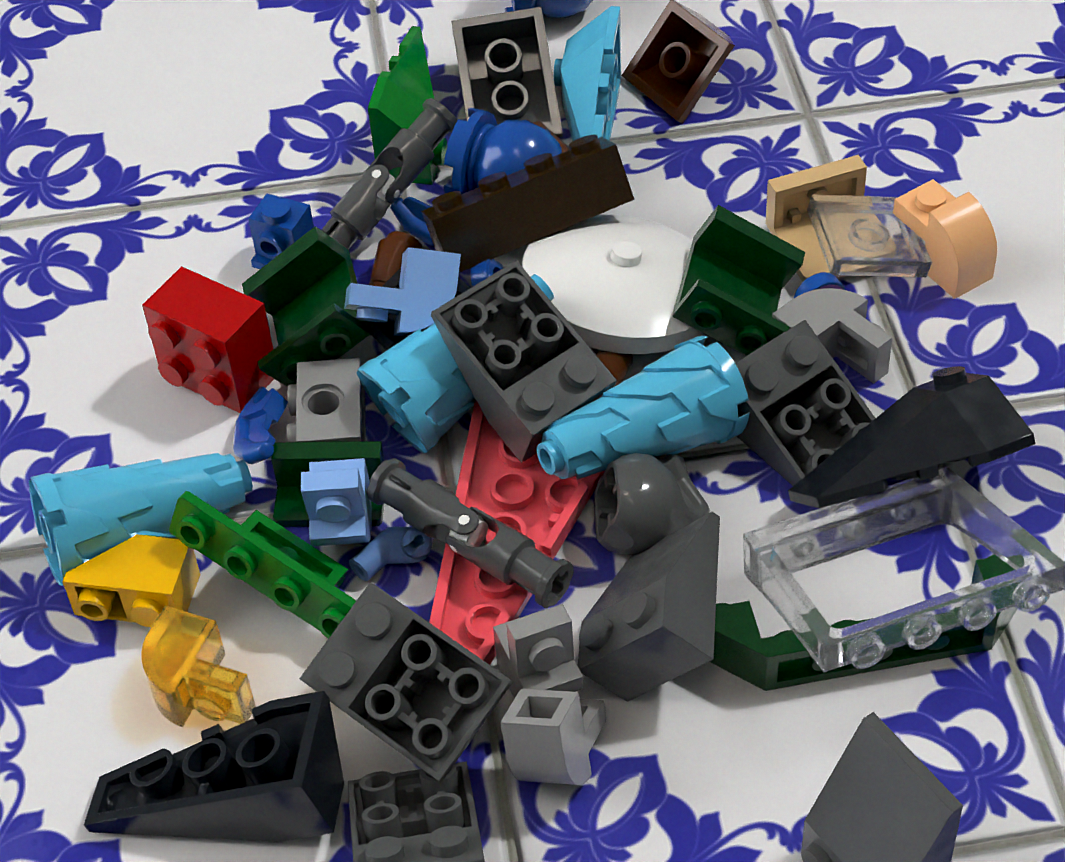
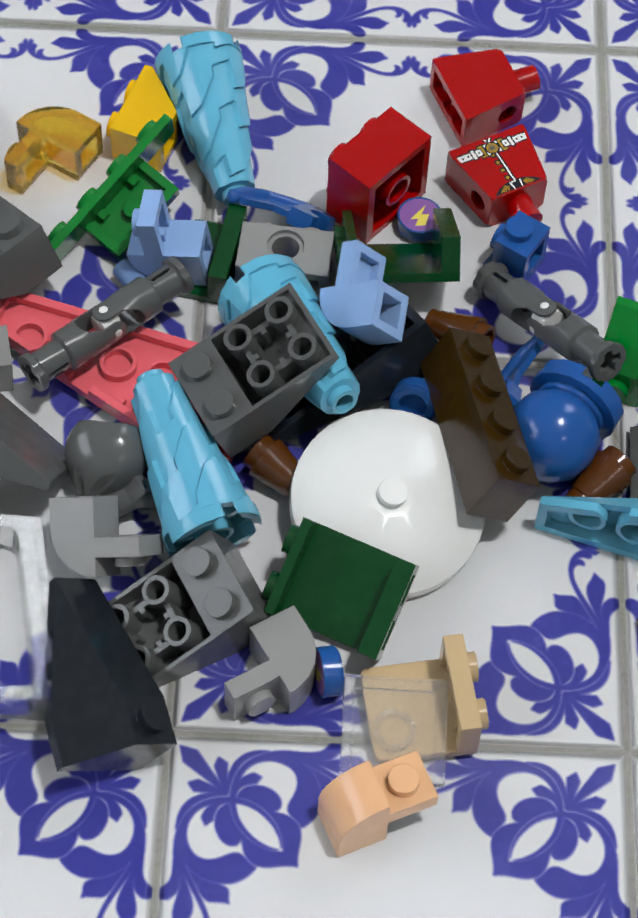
camera: 95 degrees right, 10 degrees up
none -> light grey brick [49,495,164,578]
none -> red torso [429,49,540,147]
none -> red torso [445,123,547,226]

